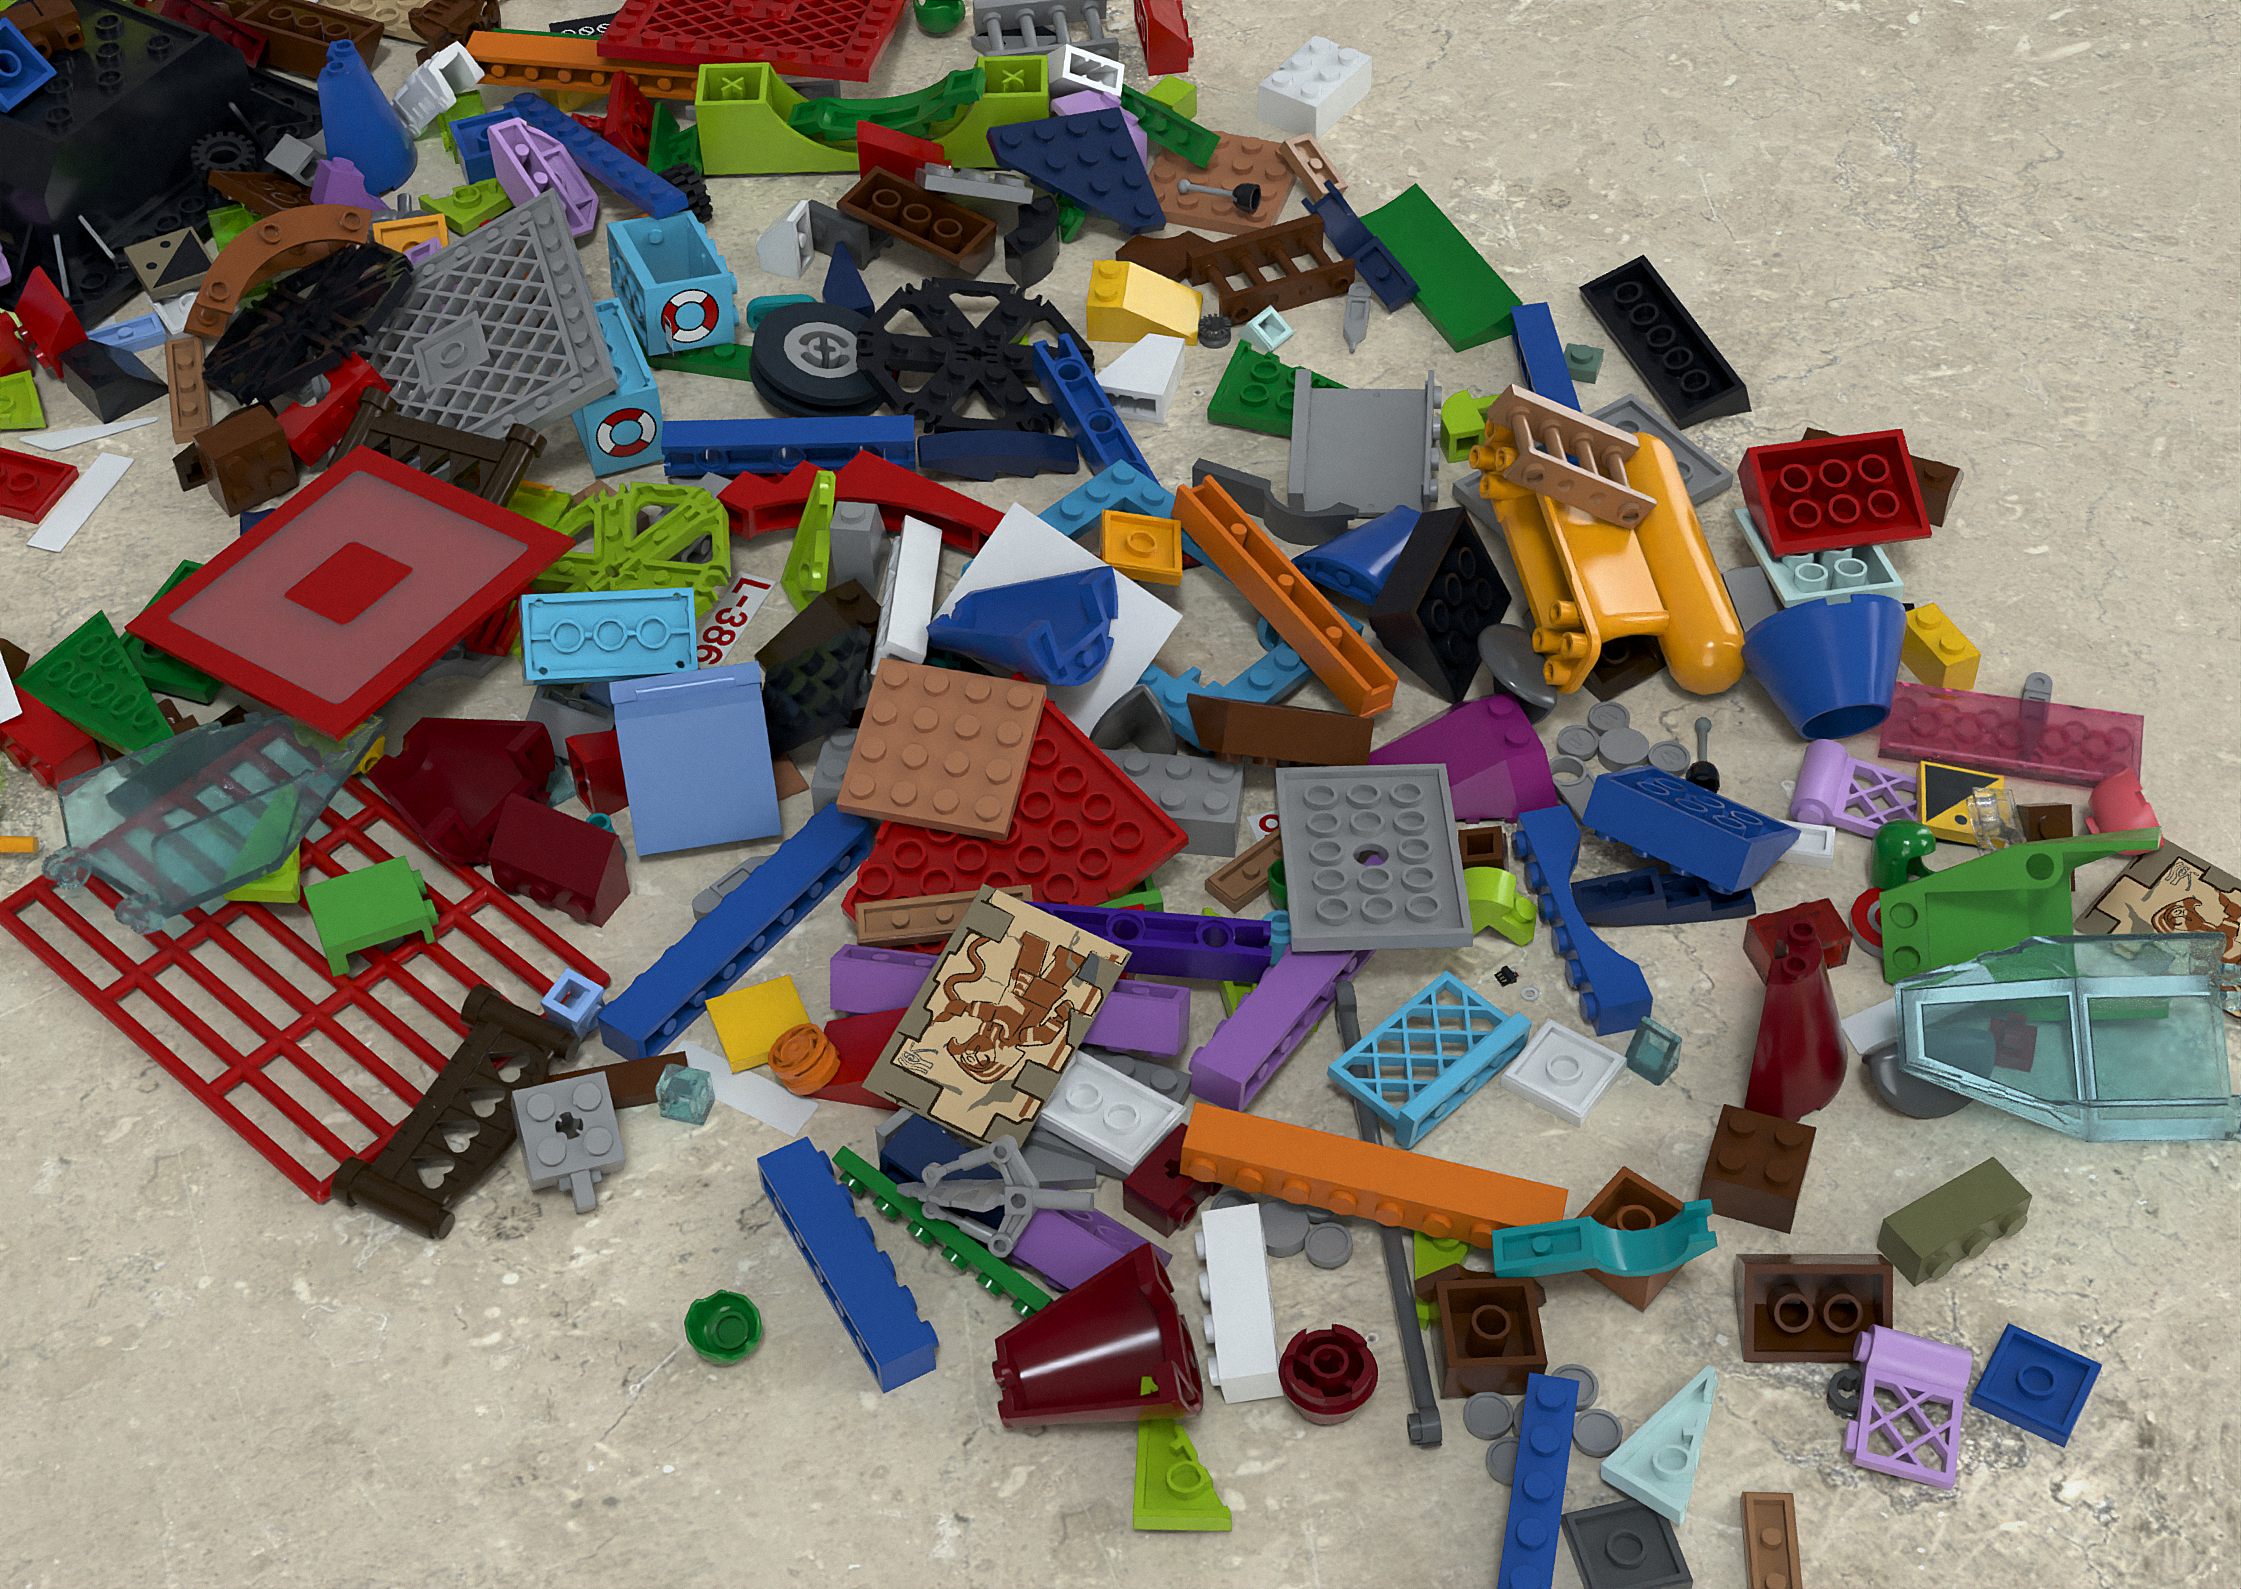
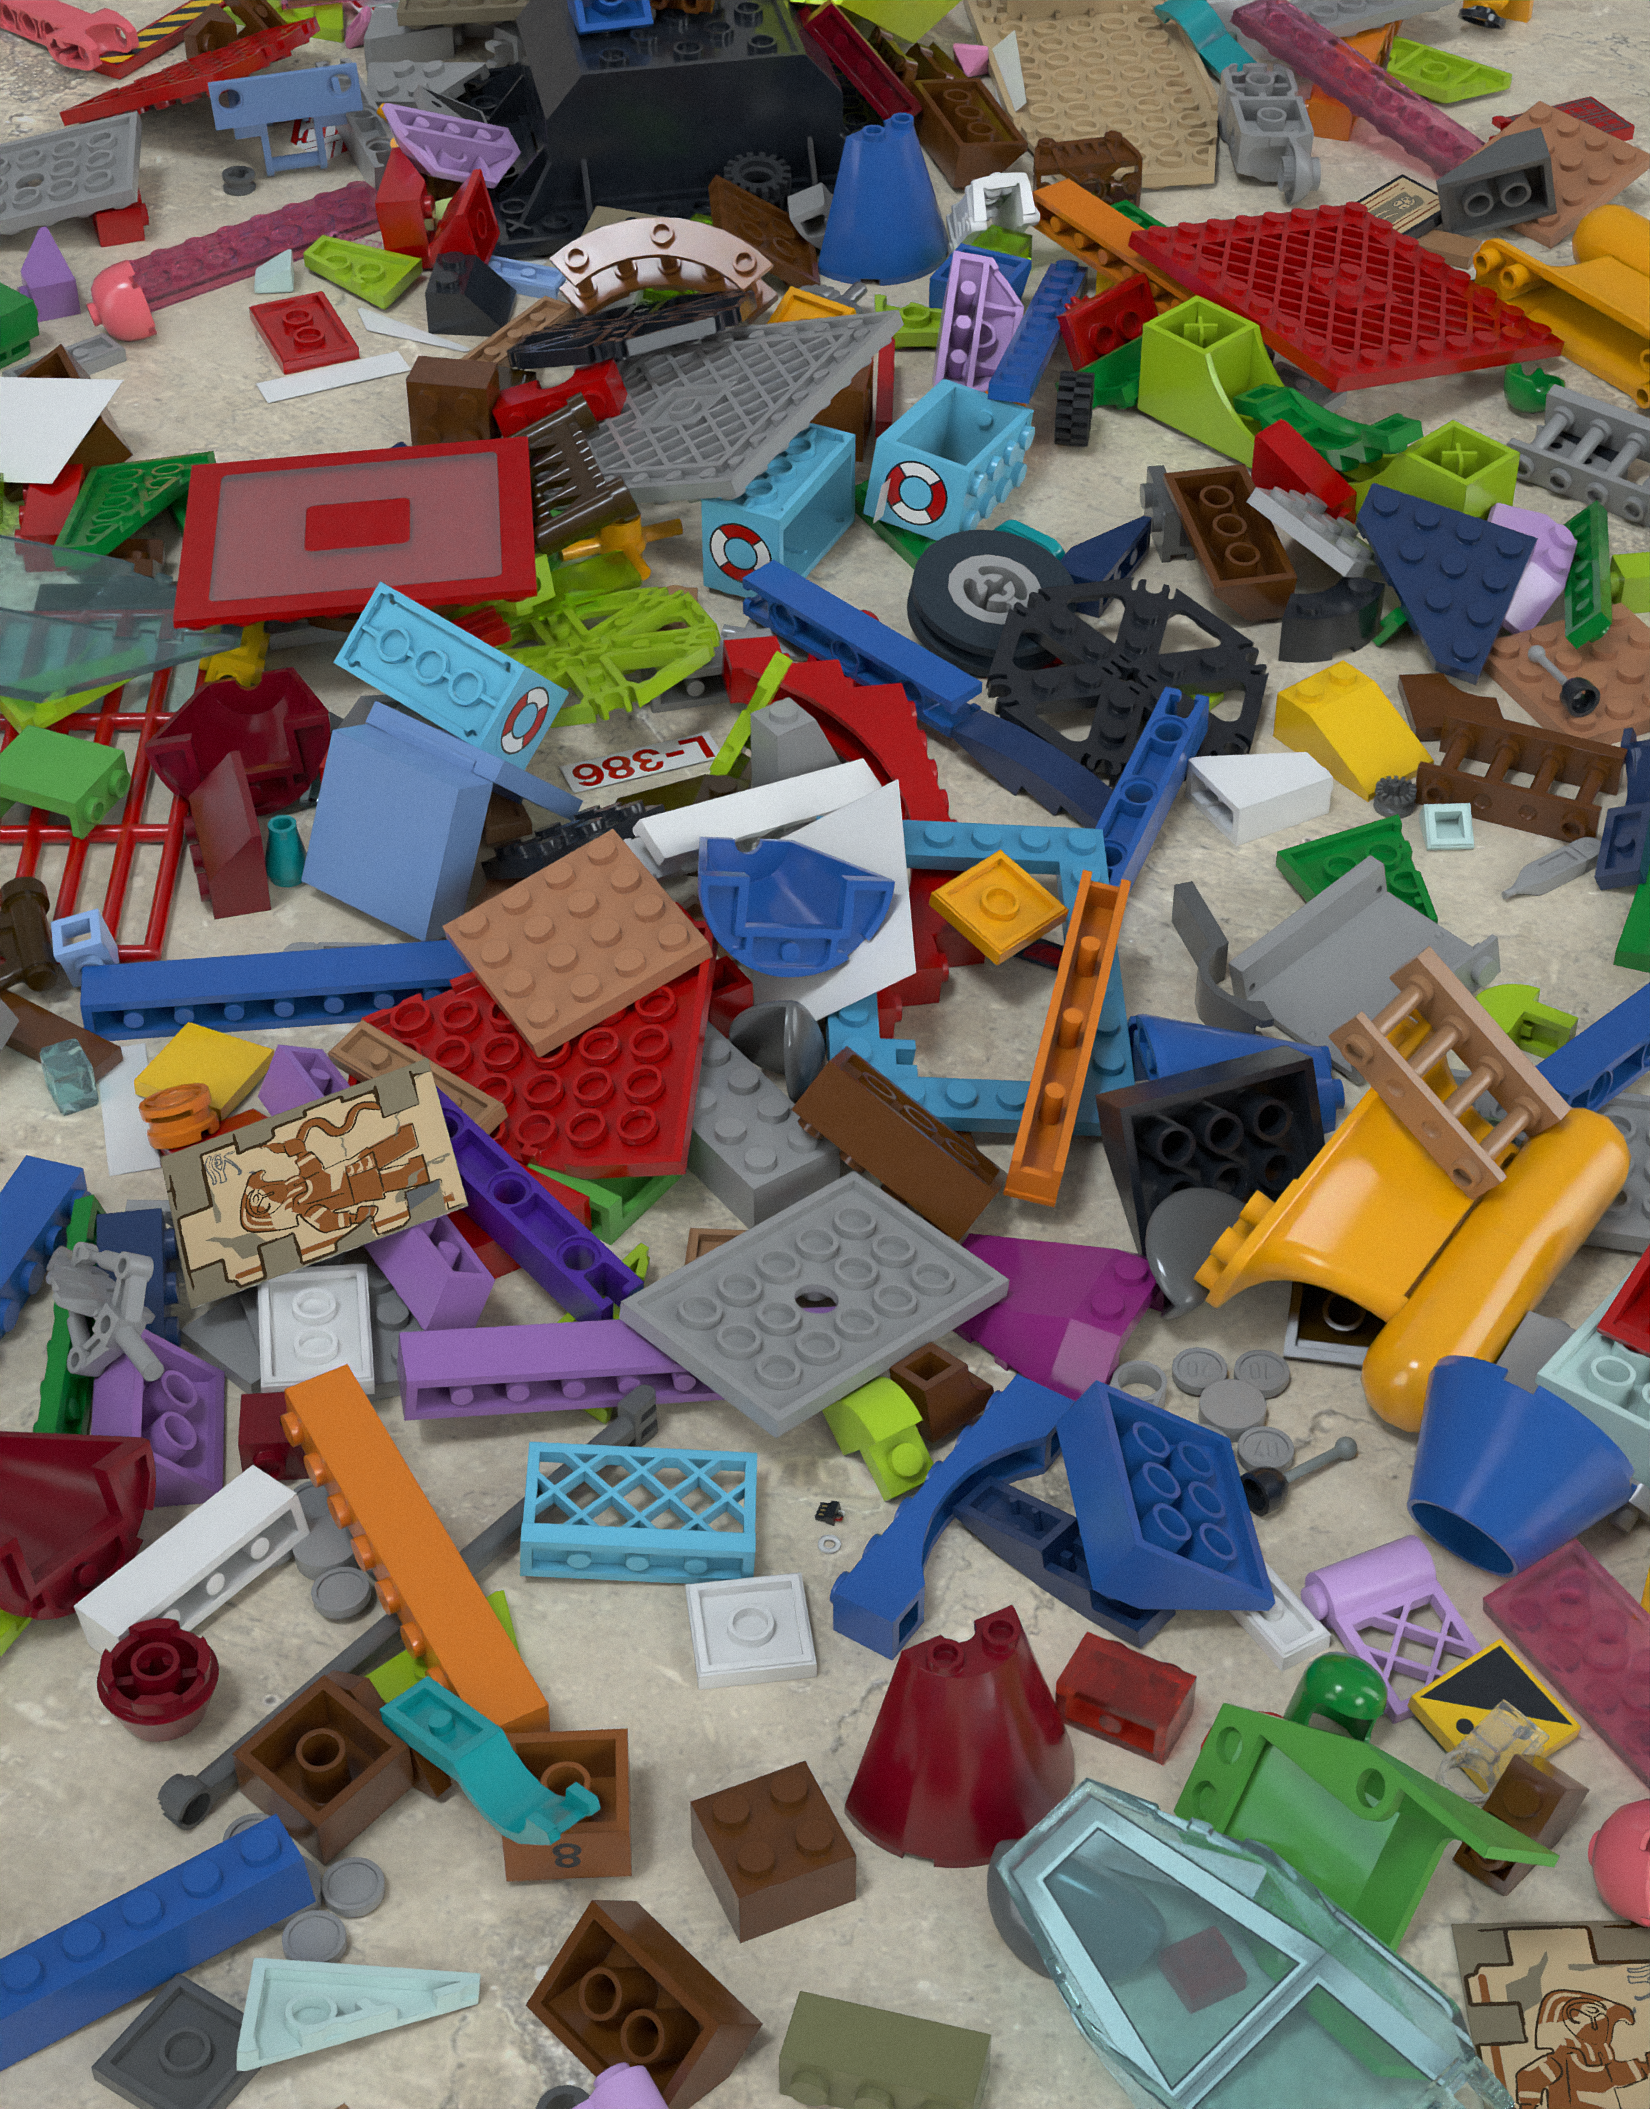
camera: 45 degrees right, 5 degrees down
medium lavender arch [310,157,391,214] -> none
white slope [755,200,815,280] -> none
white slope [1047,44,1125,108] -> none
clear light blue slope [1624,1016,1682,1086] -> none

